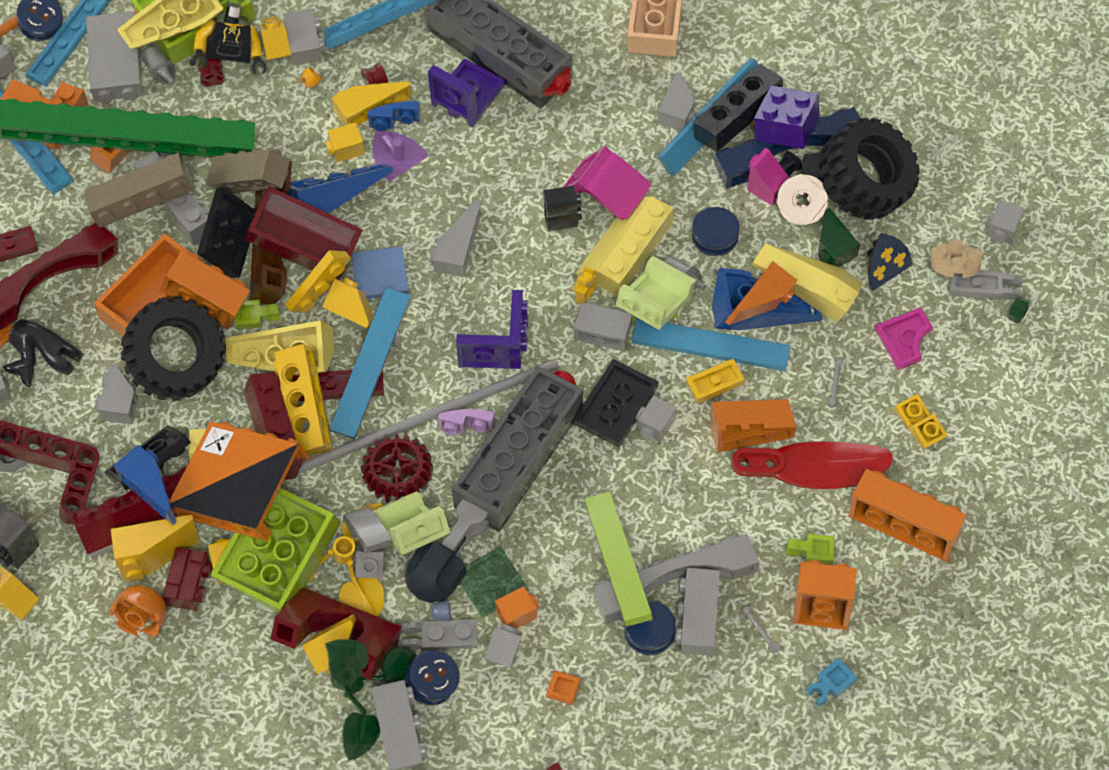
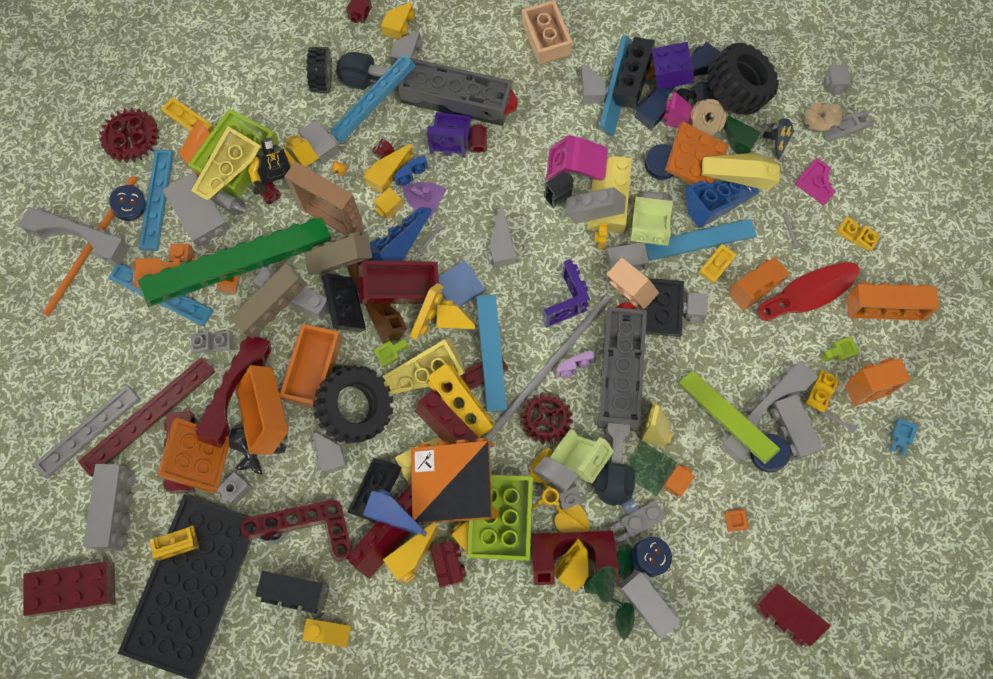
camera: 25 degrees left, 10 degrees up
orange cylinder [110,585,167,639] -> none
orange brick [160,250,250,330] -> none
light grey brick [484,624,522,668] -> none
orange slope [725,261,798,325] -> none
dark green tile [1008,296,1031,324] -> none
none -> light grey slope [191,330,233,353]
none -> orange piece [235,365,289,455]
none -> medium nougat window [284,162,364,236]
none -> light grey hinge [417,224,443,254]
none -> dark red brick [469,124,487,153]
none -> light grey brick [565,187,626,223]
none -> light nougat brick [606,258,659,309]
none -> light yellow wedge [641,401,673,448]
none -> orange plate [665,121,728,184]
none -> yellow slope [805,370,839,413]

